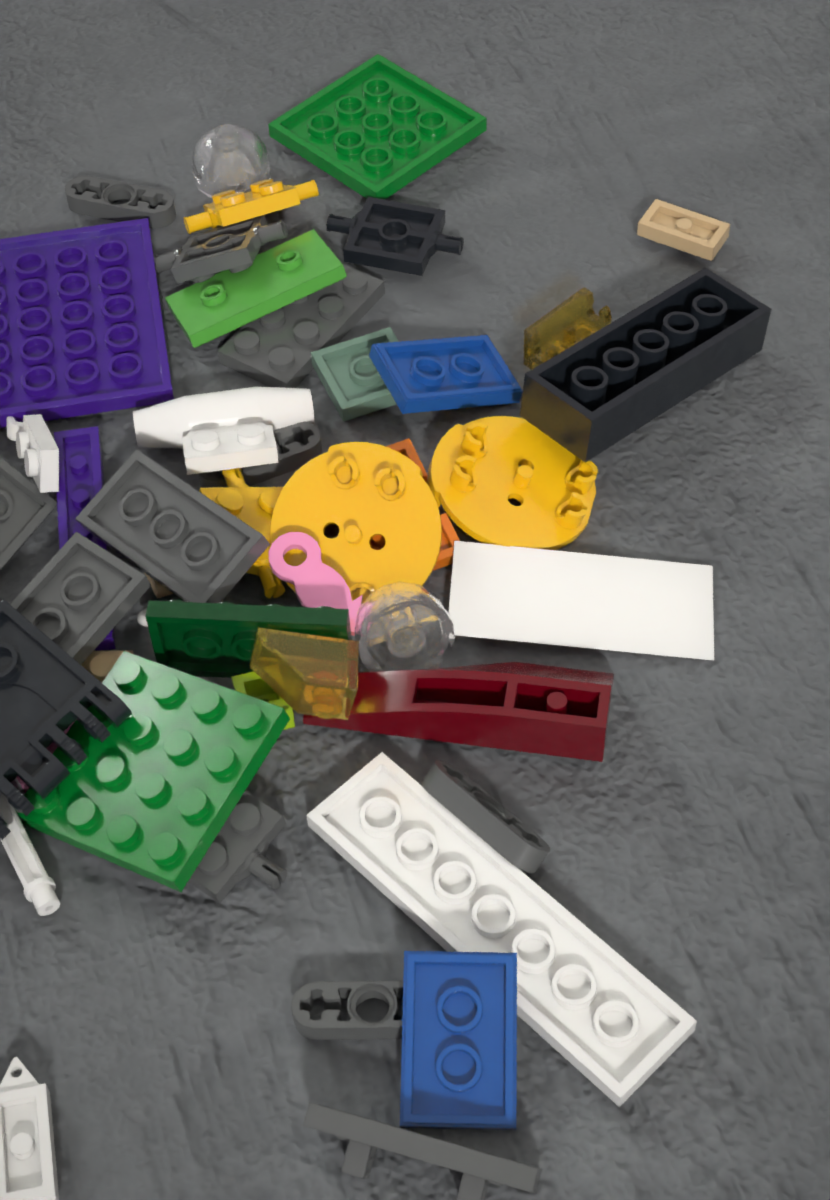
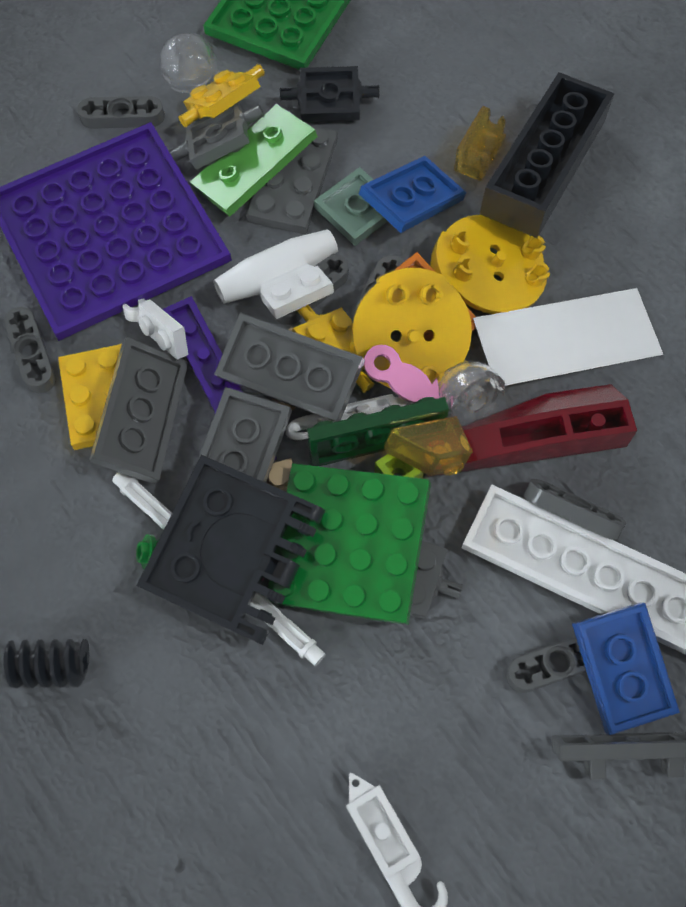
camera: 20 degrees left, 15 degrees up
tan plate [637,199,730,261] -> none

